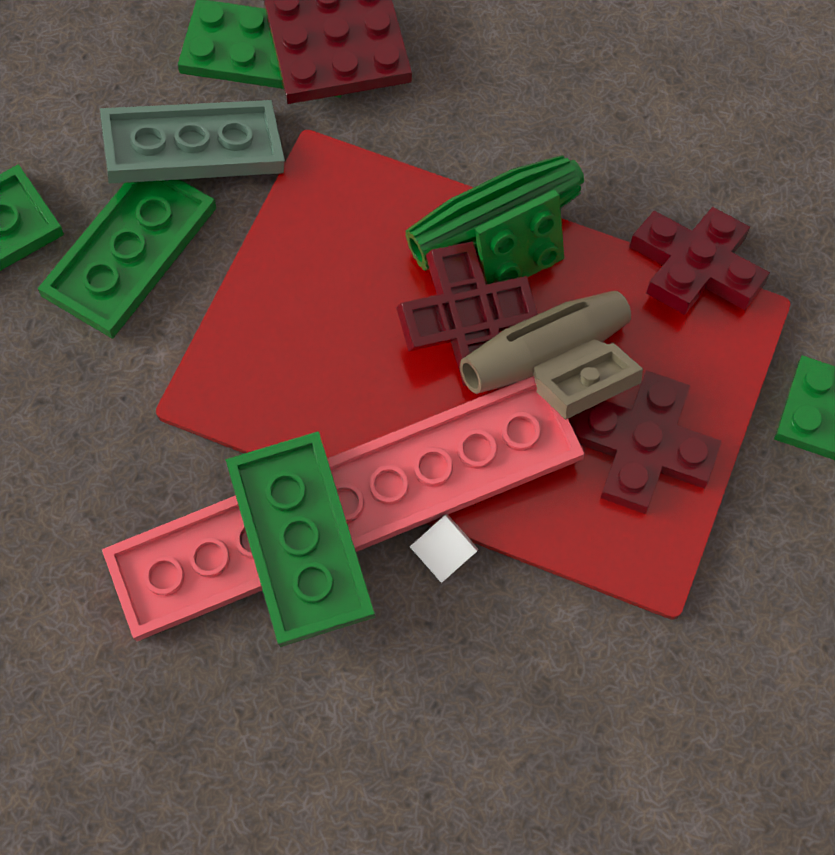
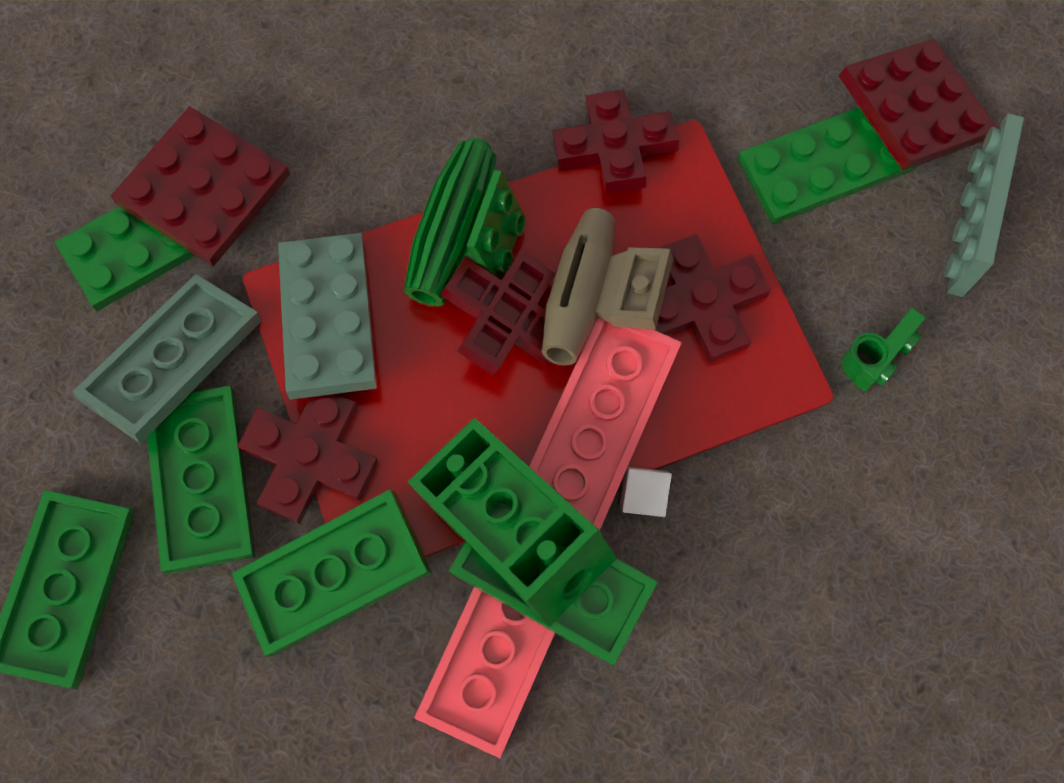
camera: 45 degrees left, 5 degrees up
none -> green plate [232,490,432,657]
none -> dark red plate [237,394,378,524]
none -> sand green plate [278,233,377,400]
none -> green plate [408,417,617,627]
none -> green plate [841,308,925,392]

